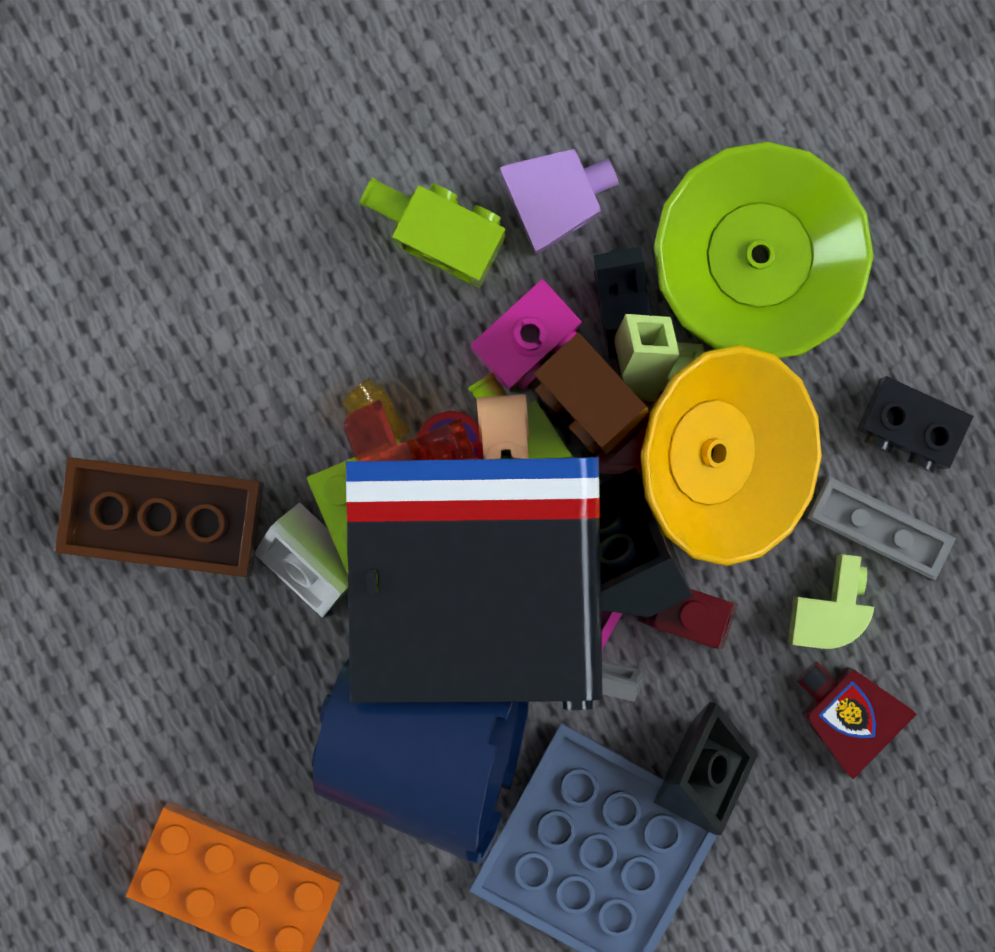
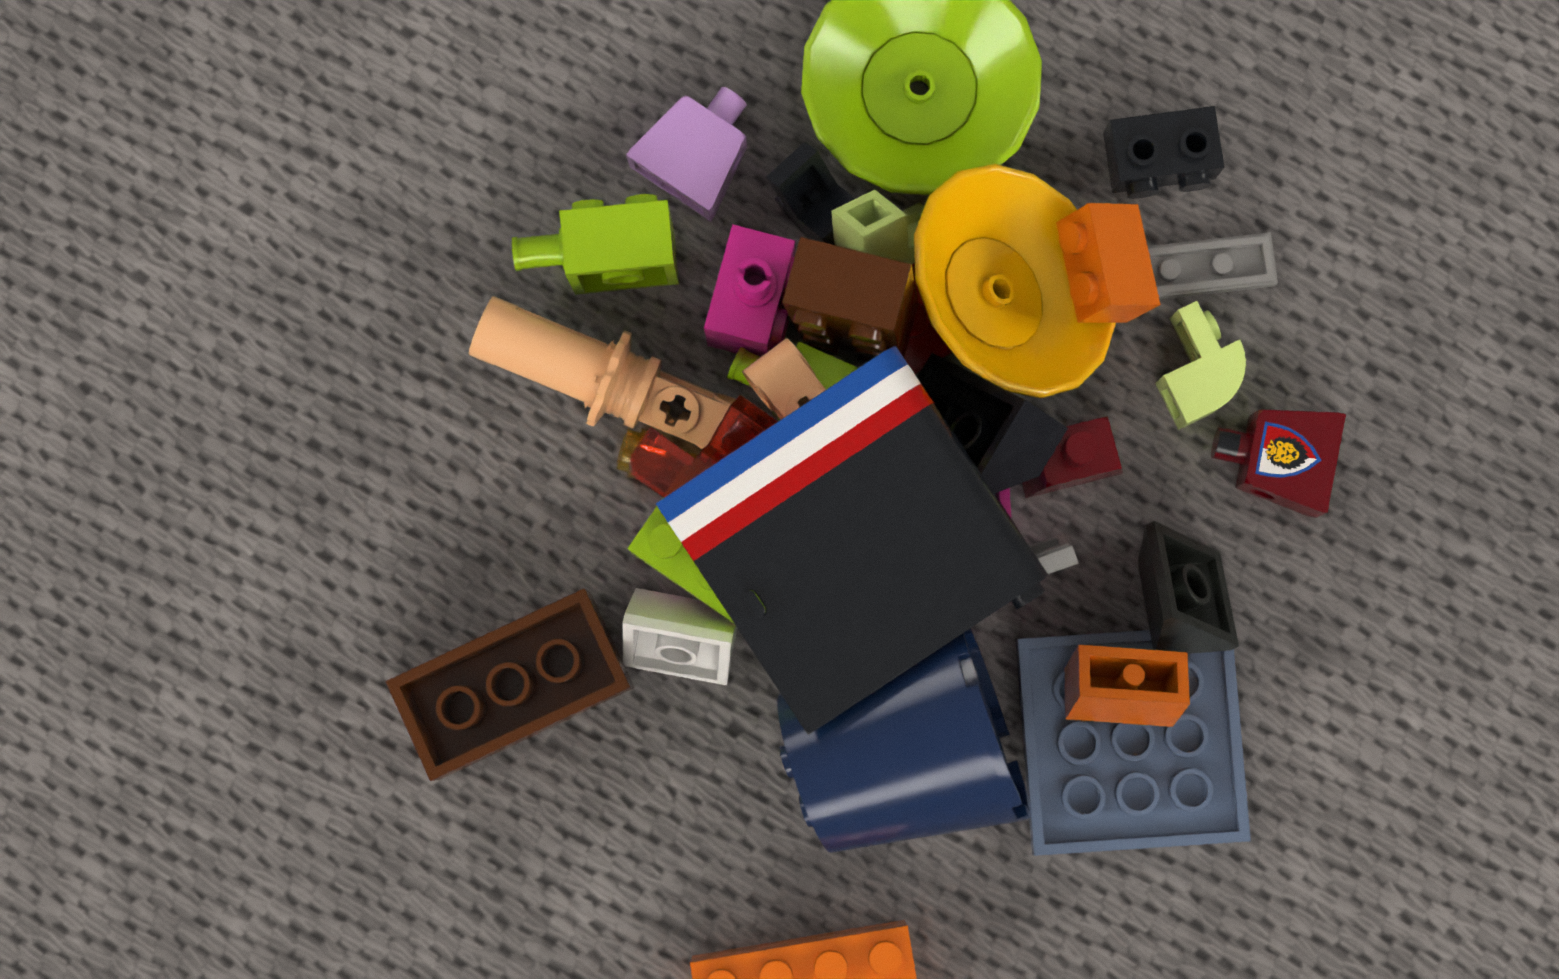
camera: 30 degrees left, 5 degrees down
none -> light nougat piece [469,296,759,458]
none -> orange brick [1056,203,1161,323]
none -> orange brick [1064,644,1190,727]

